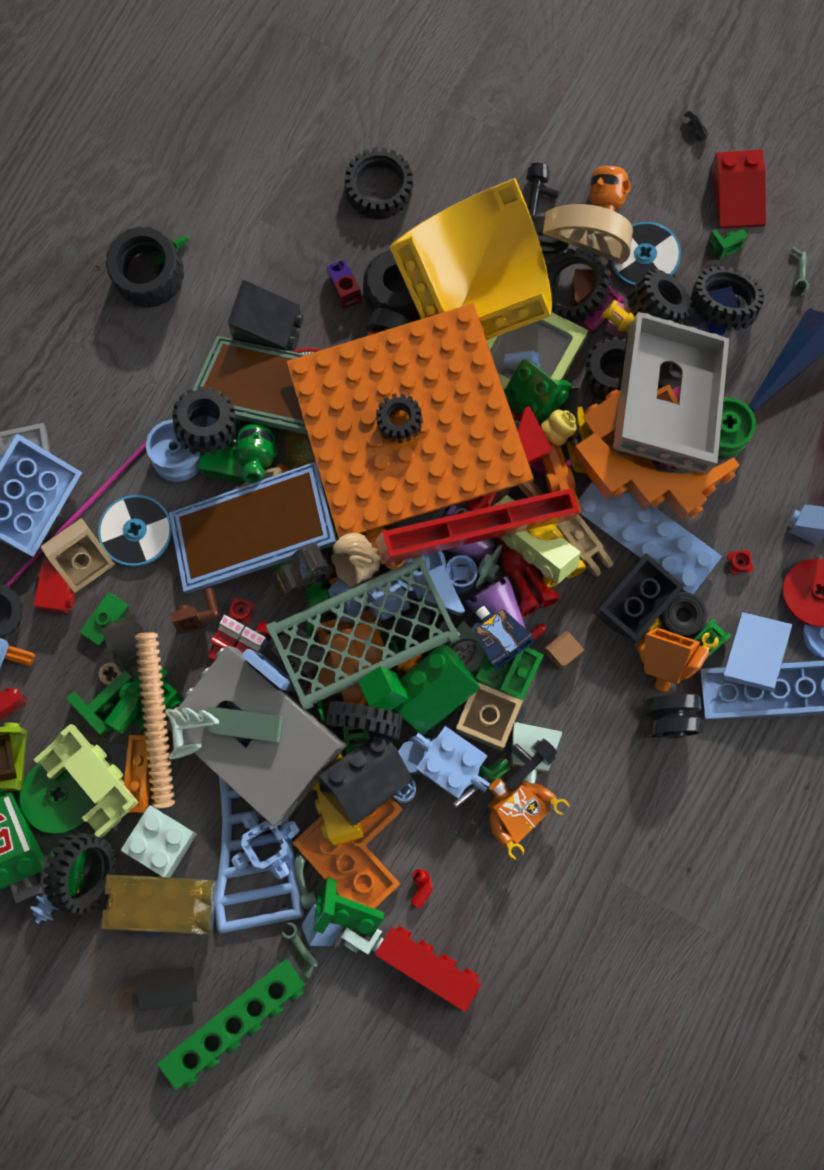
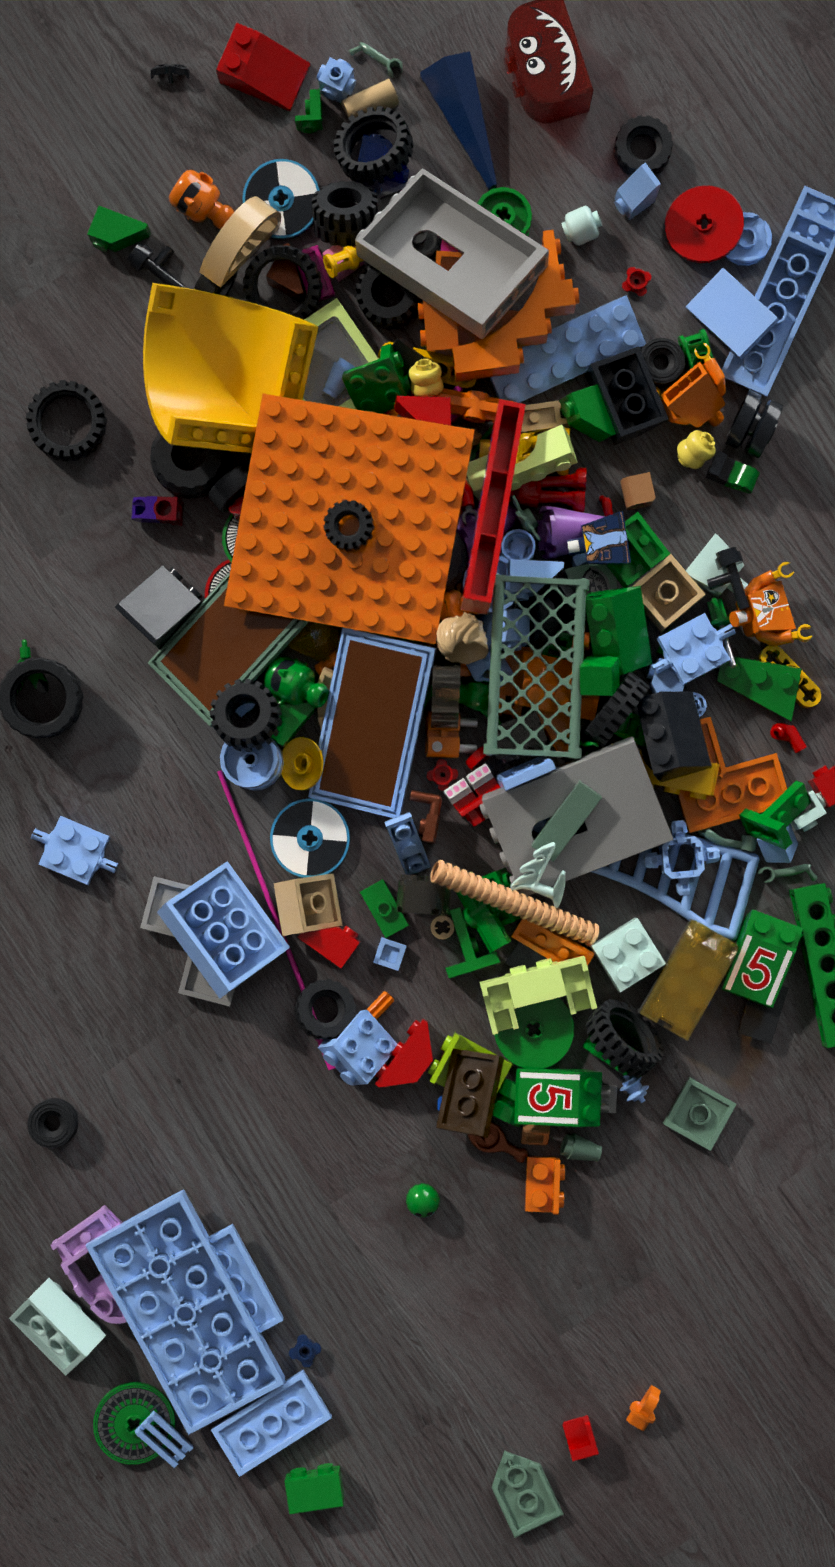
camera: 60 degrees left, 10 degrees up
none -> light blue plate [31,816,118,886]
none -> green slope [87,206,151,252]
none -> yellow dish [281,737,323,790]
none -> light blue brick [317,57,356,103]
none -> tan brick [341,79,399,118]
none -> light blue tile [373,937,407,971]
none -> light blue slope [385,812,431,877]
none -> orange piece [425,711,478,758]
none -> green slope [559,384,616,442]
none -> light aqua head [562,206,602,246]
none -> sand green plate [663,1076,737,1151]
none -> light yellow piece [677,430,716,469]
none -> leg [705,451,760,493]
none -> green wing [717,656,802,721]
none -> green slope [721,909,803,1009]
none -> yellow beam [759,645,821,708]

